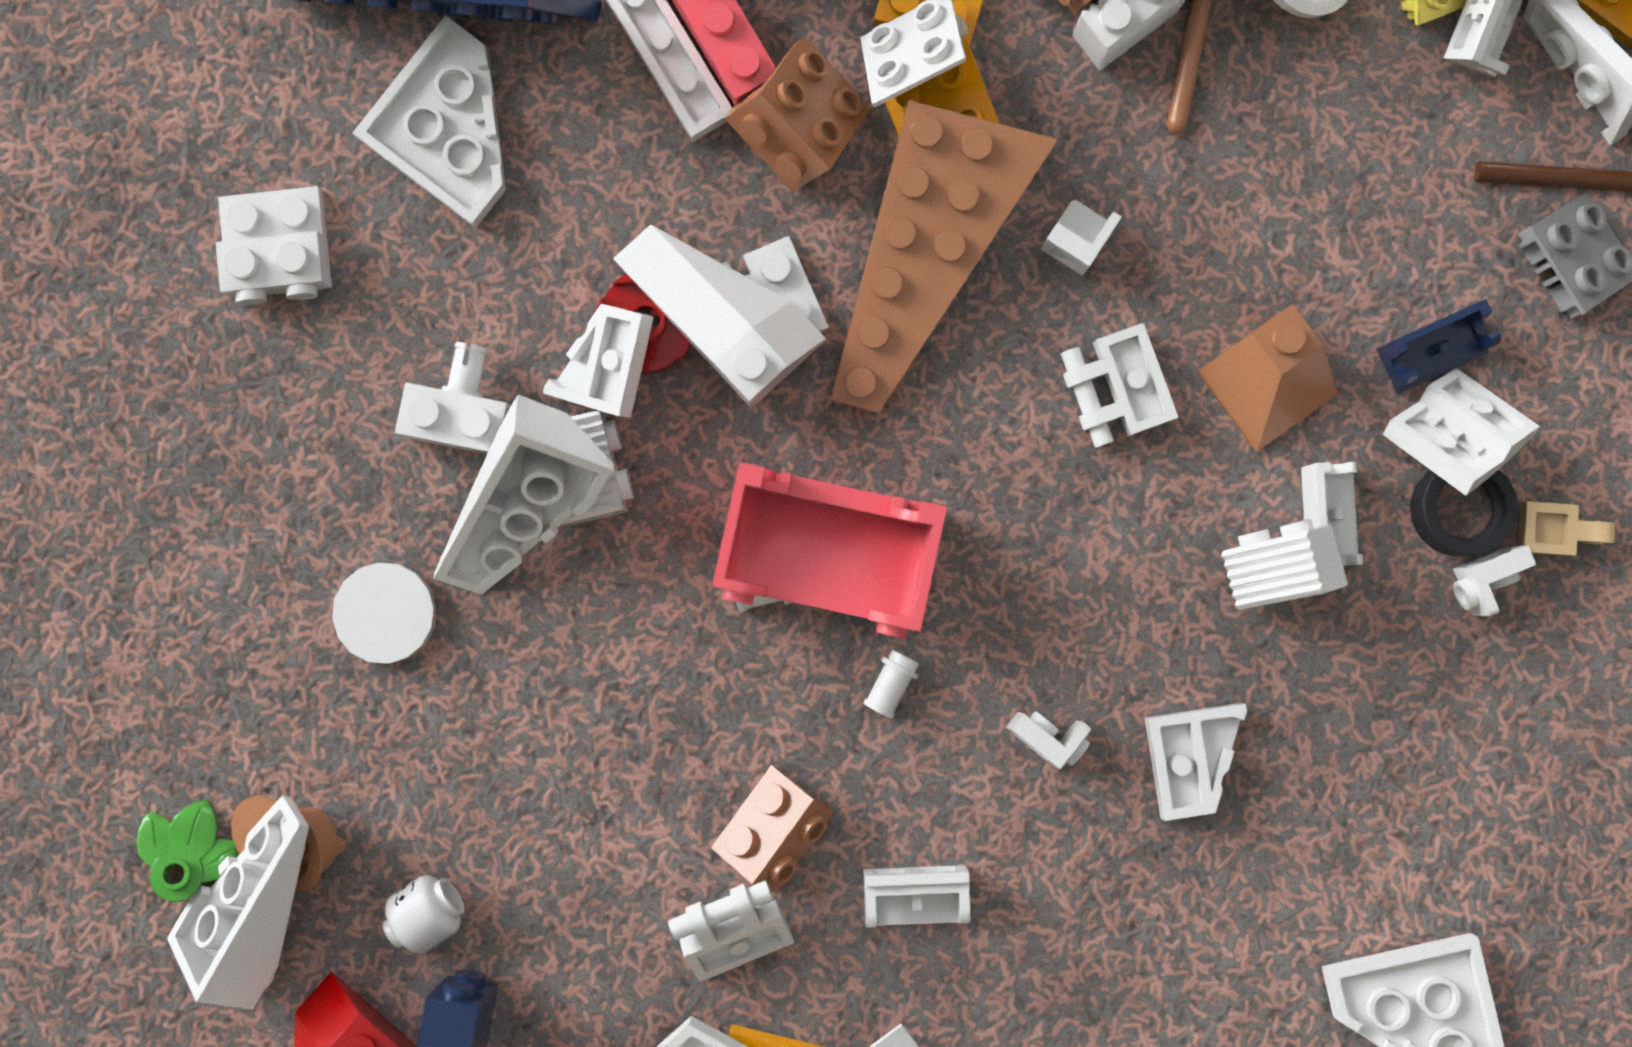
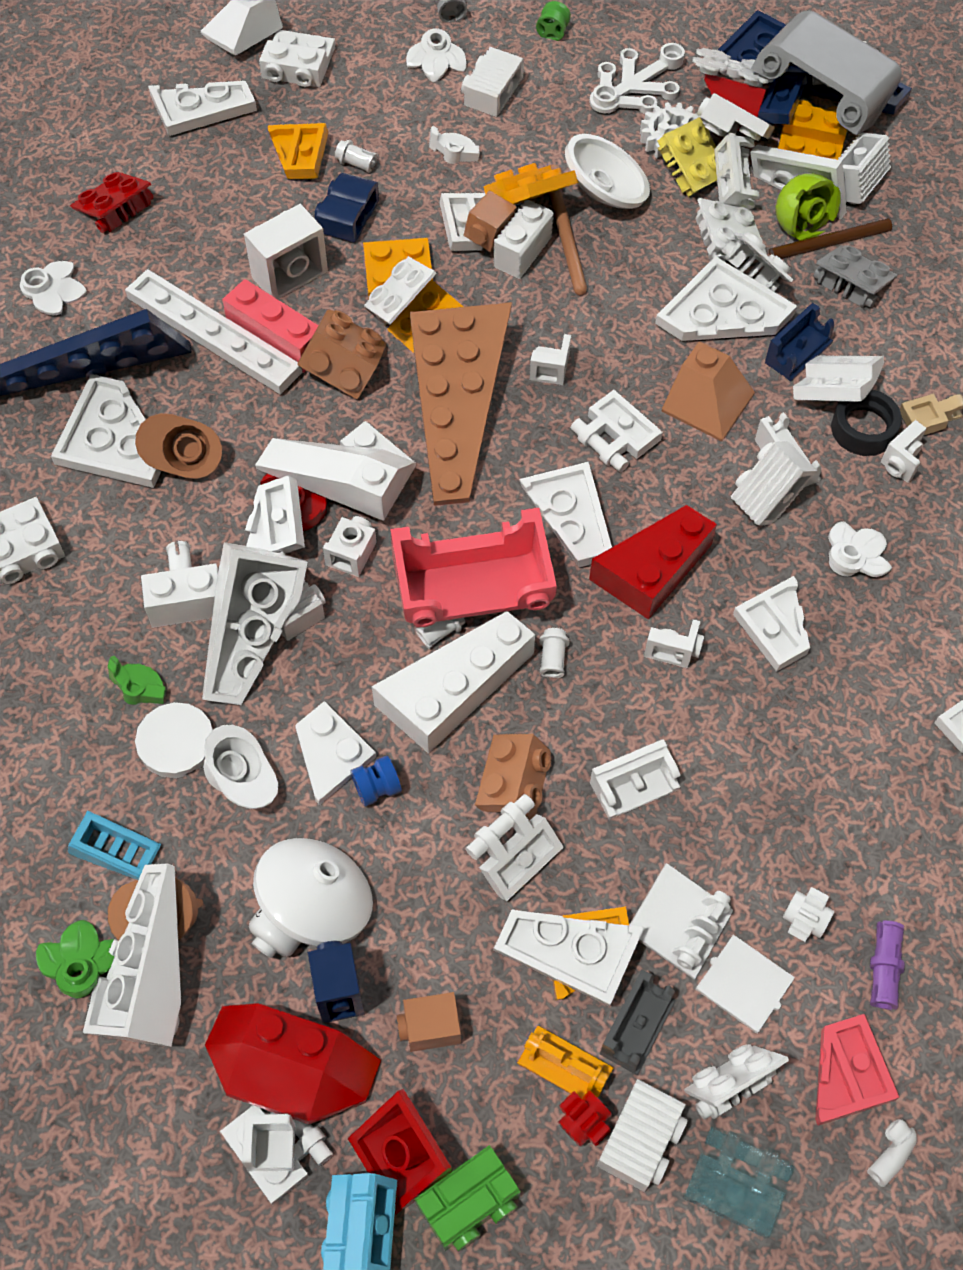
camera: 20 degrees left, 25 degrees down
none -> medium azure slope [68,810,161,880]
none -> bright green piece [108,656,166,705]
none -> nougat piece [135,413,222,479]
none -> white piece [203,725,278,809]
none -> white dish [253,838,373,946]
none -> white wing [295,701,376,805]
none -> white brick [323,516,377,577]
none -> blue wheel [350,755,402,807]
none -> white wedge [372,611,535,754]
none -> white wing [519,462,612,568]
none -> red wedge [589,505,717,620]
none -> white plate [655,256,797,341]
none -> white hinge [696,198,767,262]
none -> white hinge [722,232,793,291]
none -> lime cylinder [775,173,841,241]
none -> white plate [828,521,892,577]

